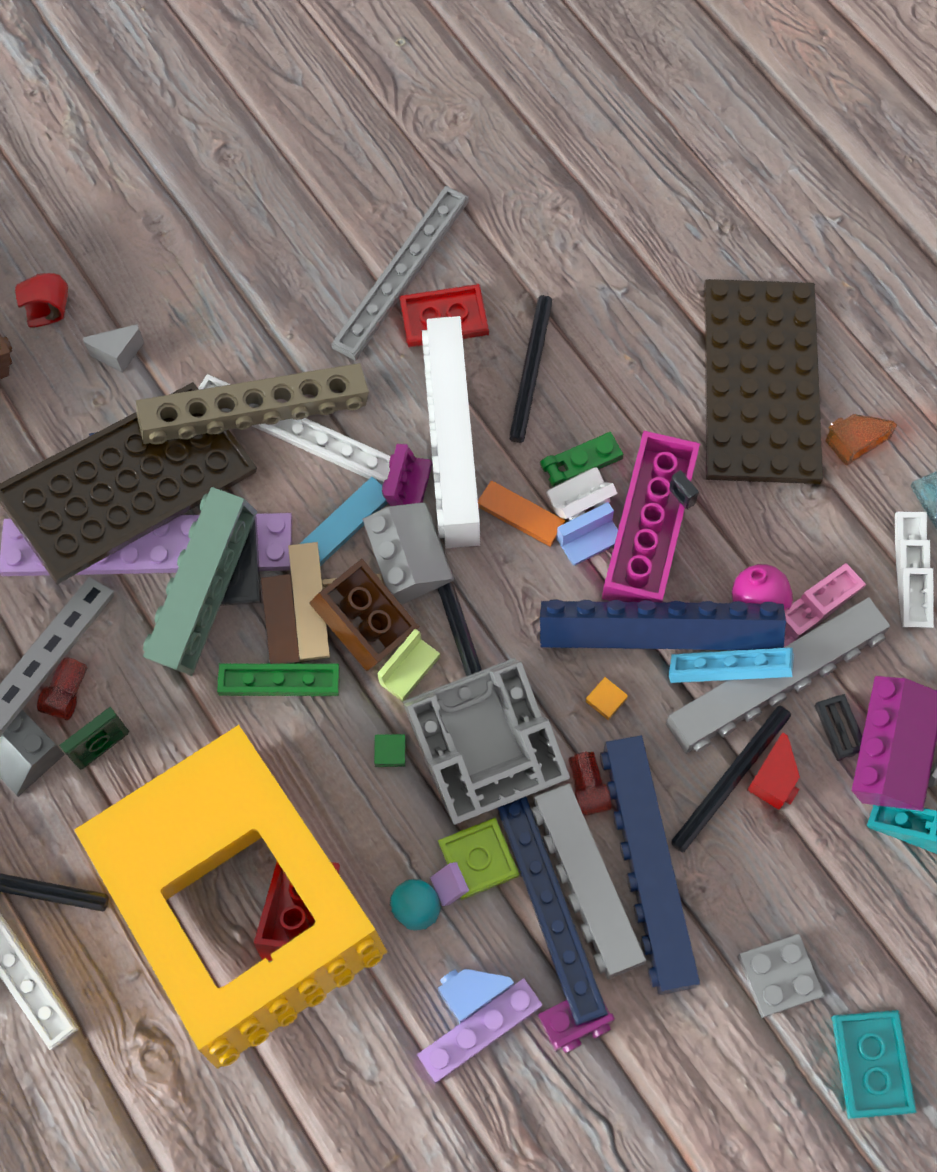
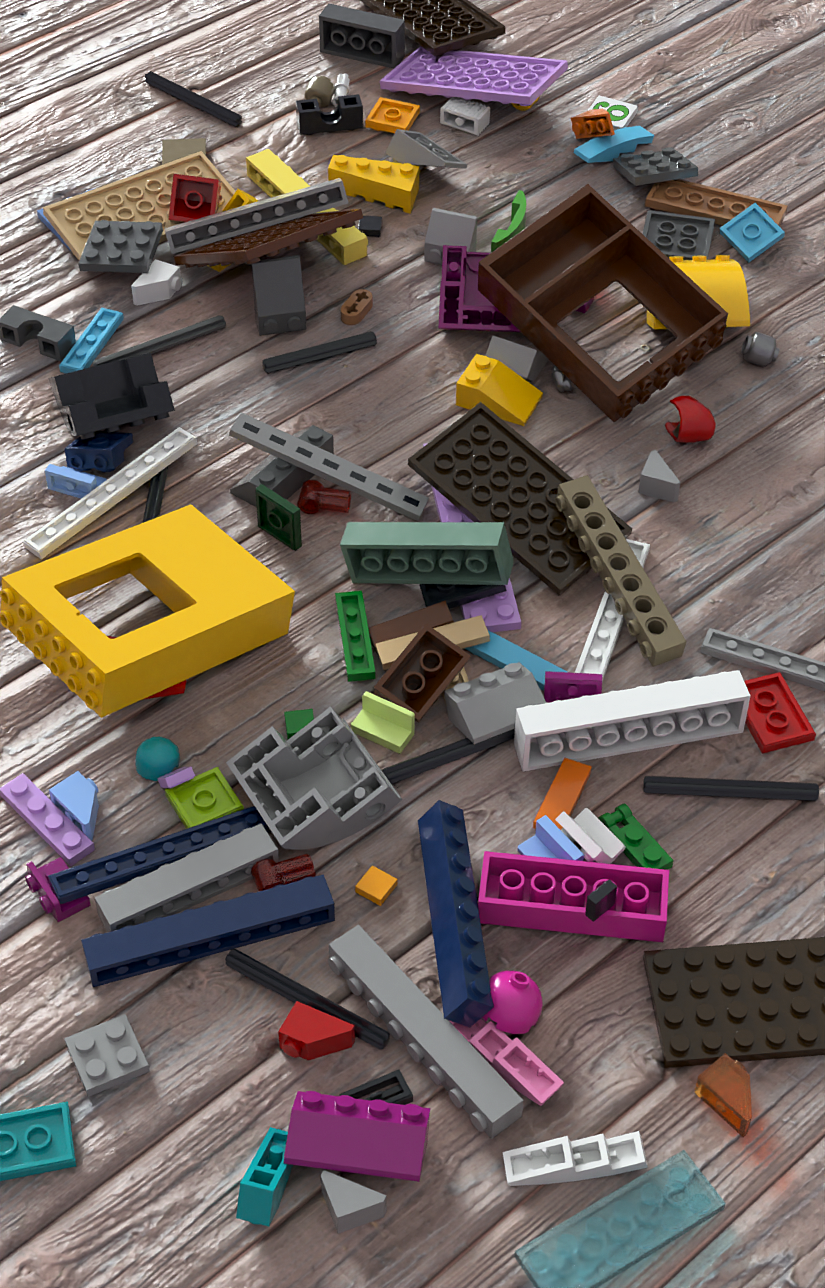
camera: 80 degrees right, 20 degrees down
medium azure tile [669,647,794,683] -> none

